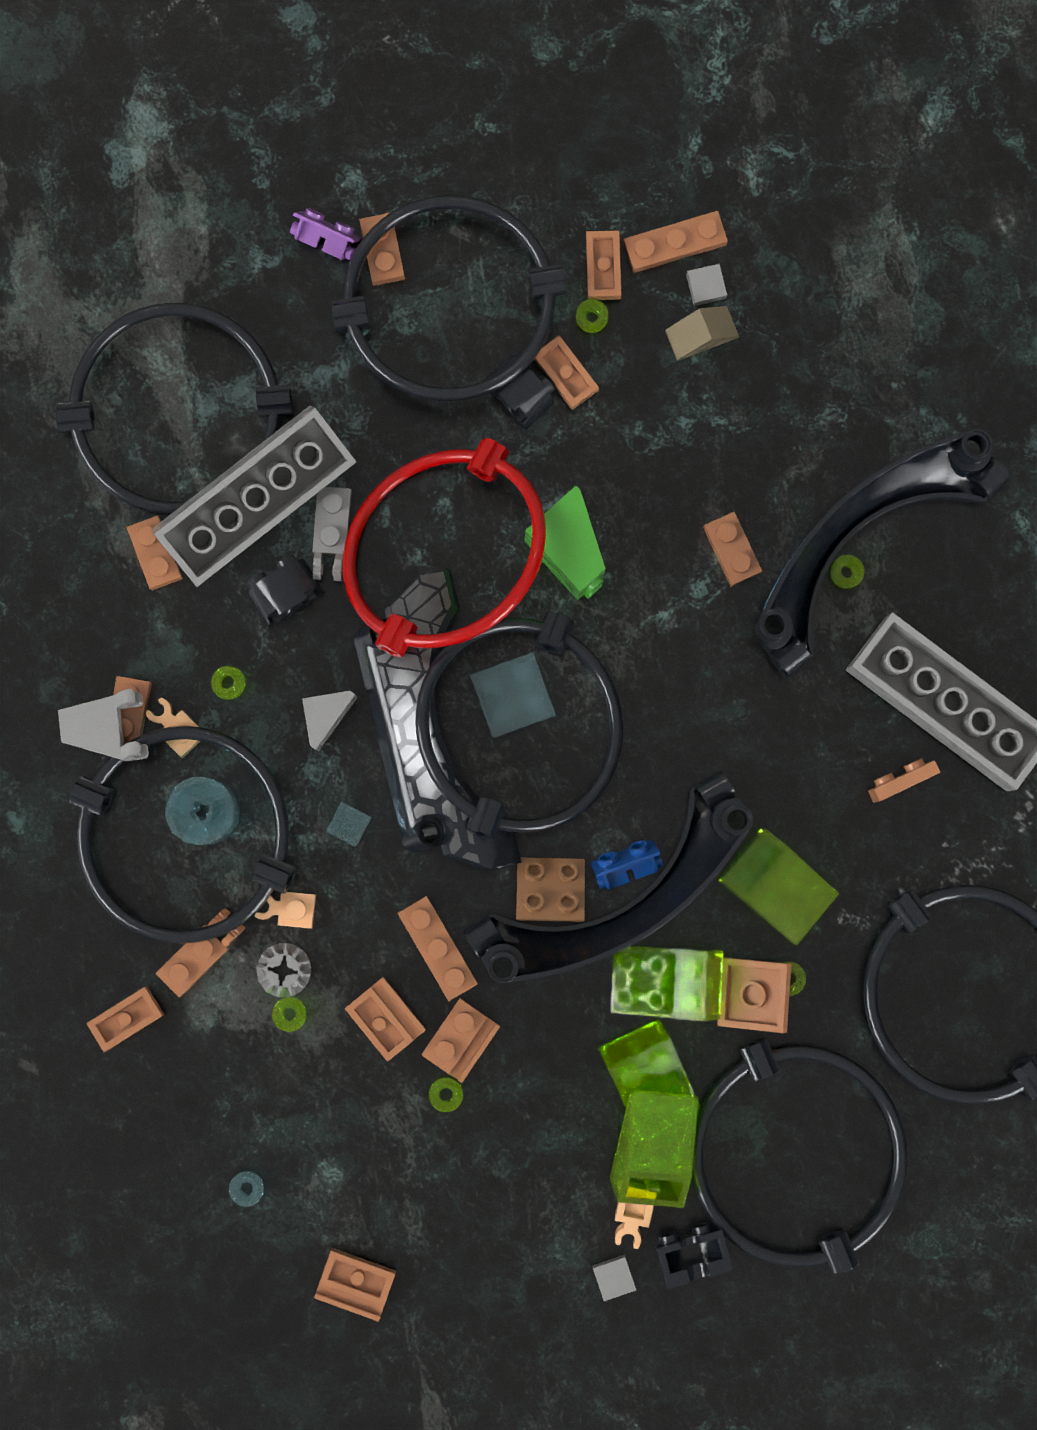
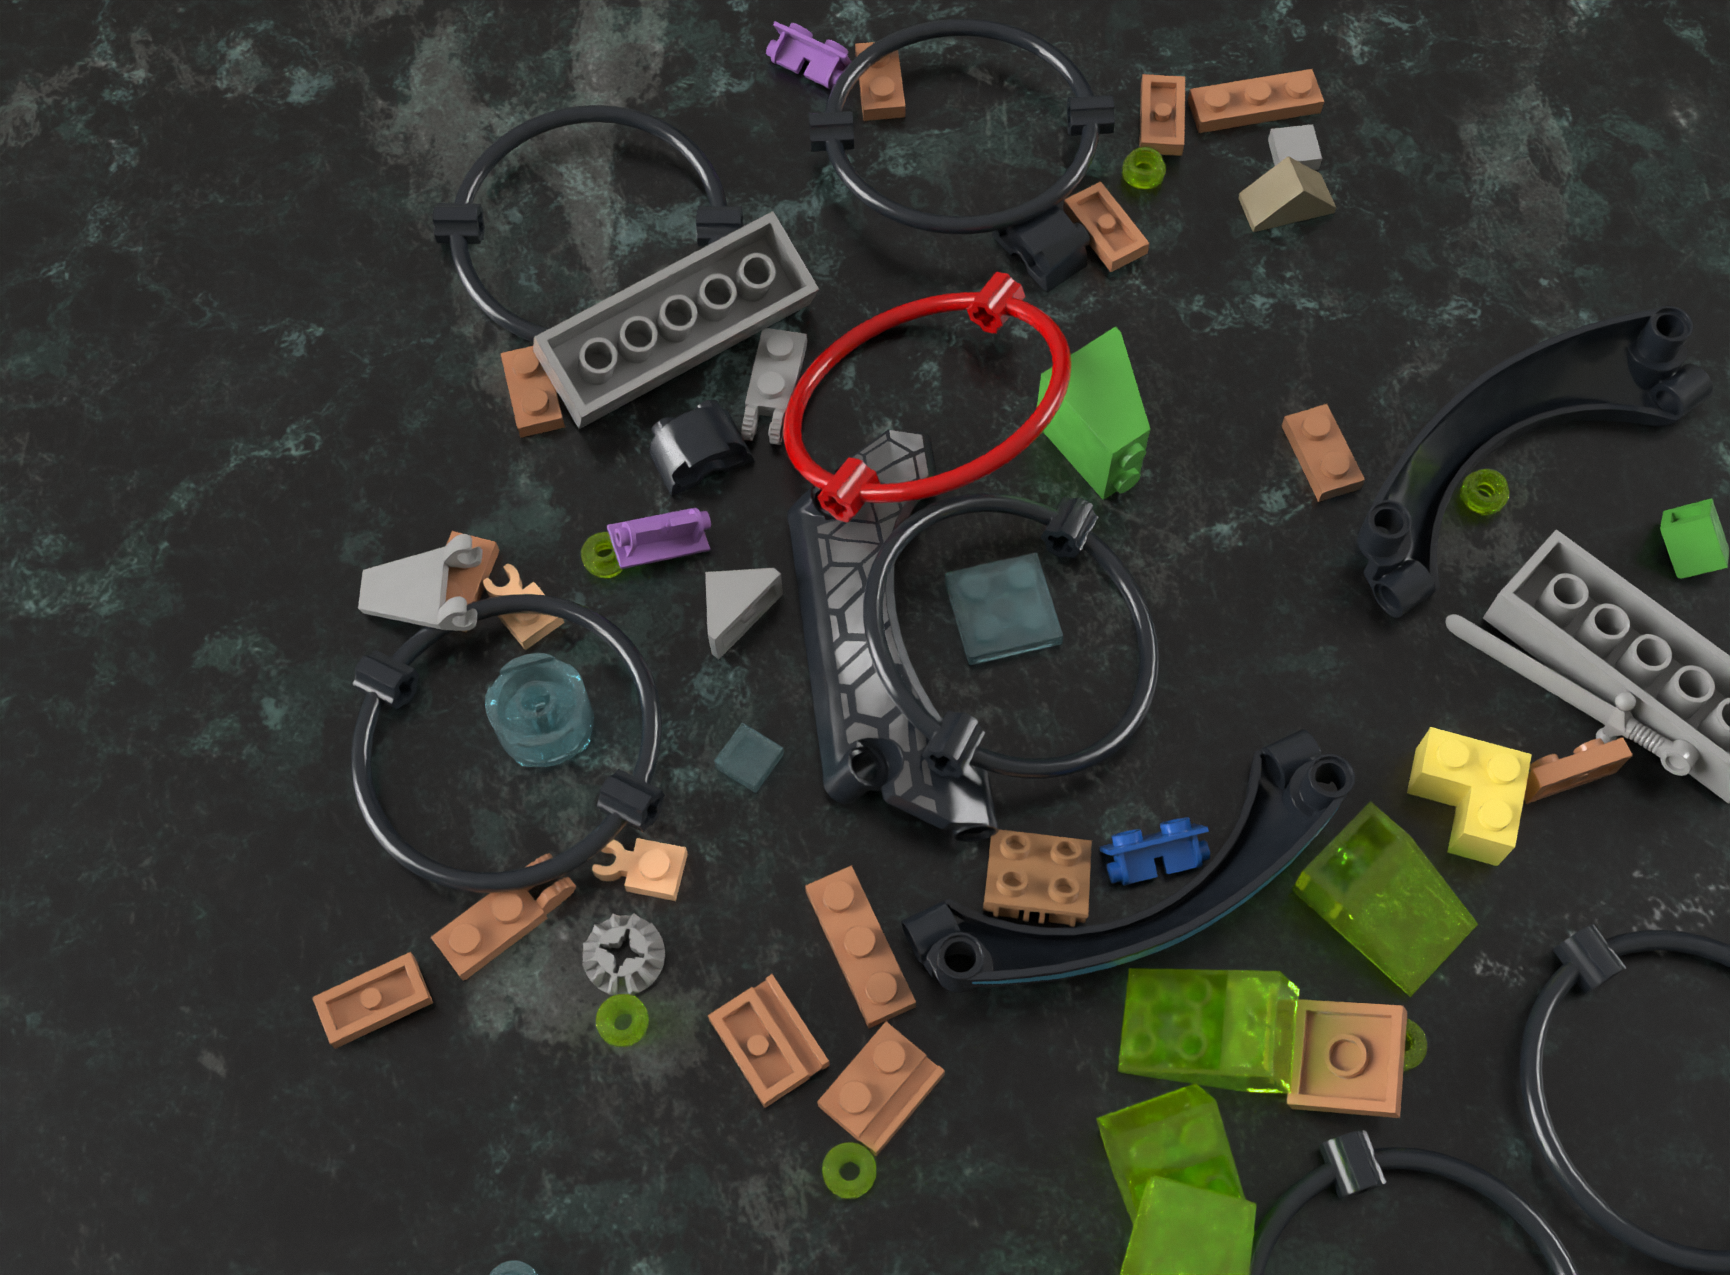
camera: 10 degrees right, 20 degrees down
none -> medium lavender hinge [607,508,711,569]
none -> light yellow brick [1407,727,1532,866]
none -> light grey sword [1445,614,1699,776]
none -> bright green panel [1660,498,1729,579]

